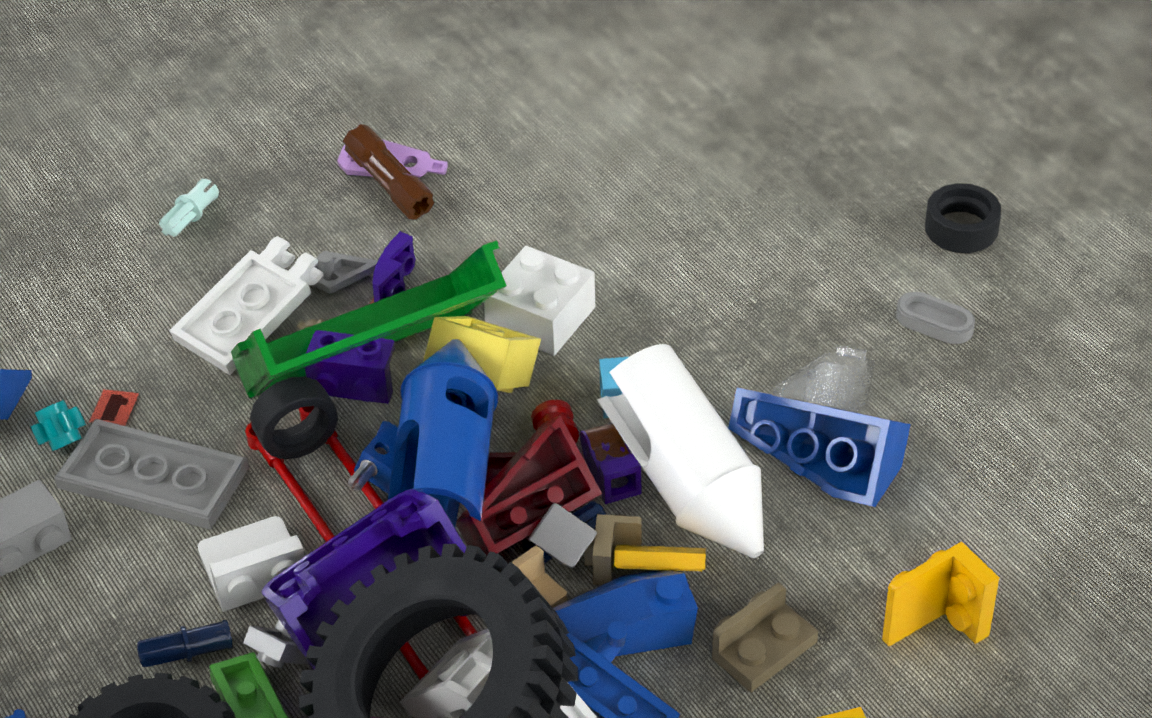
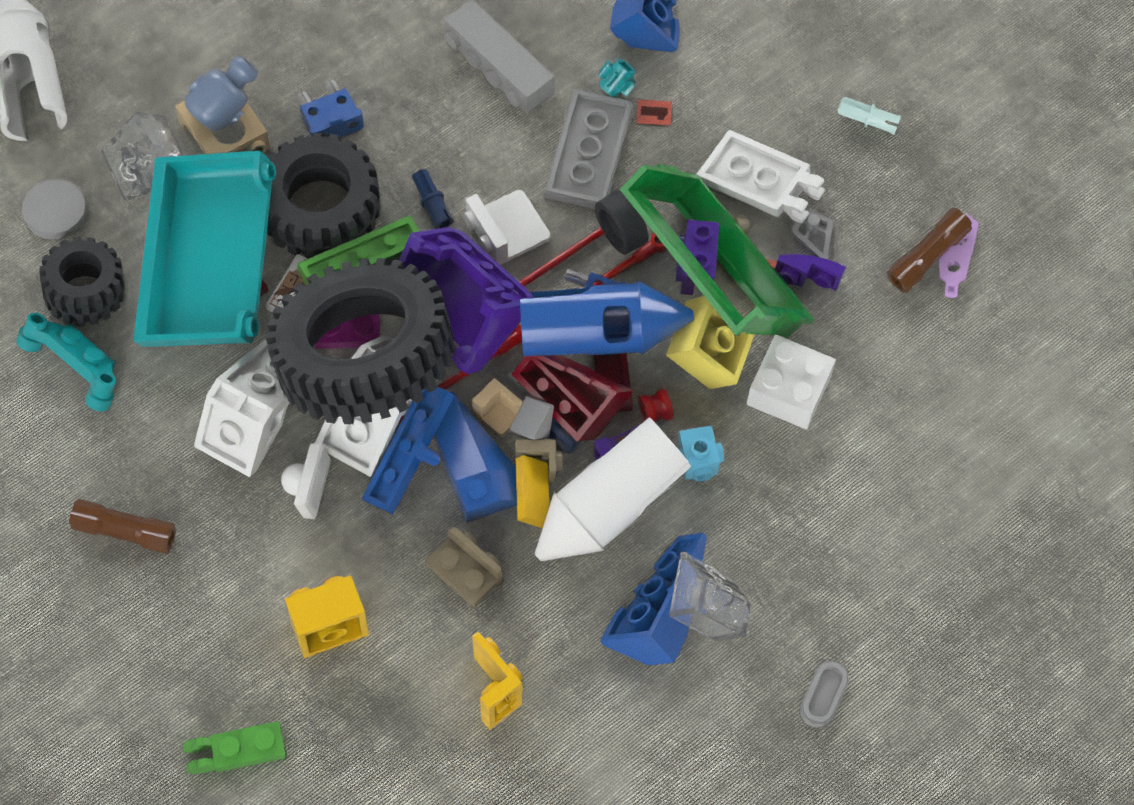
camera: 80 degrees right, 20 degrees up
black tyre [925,183,1001,253] -> none

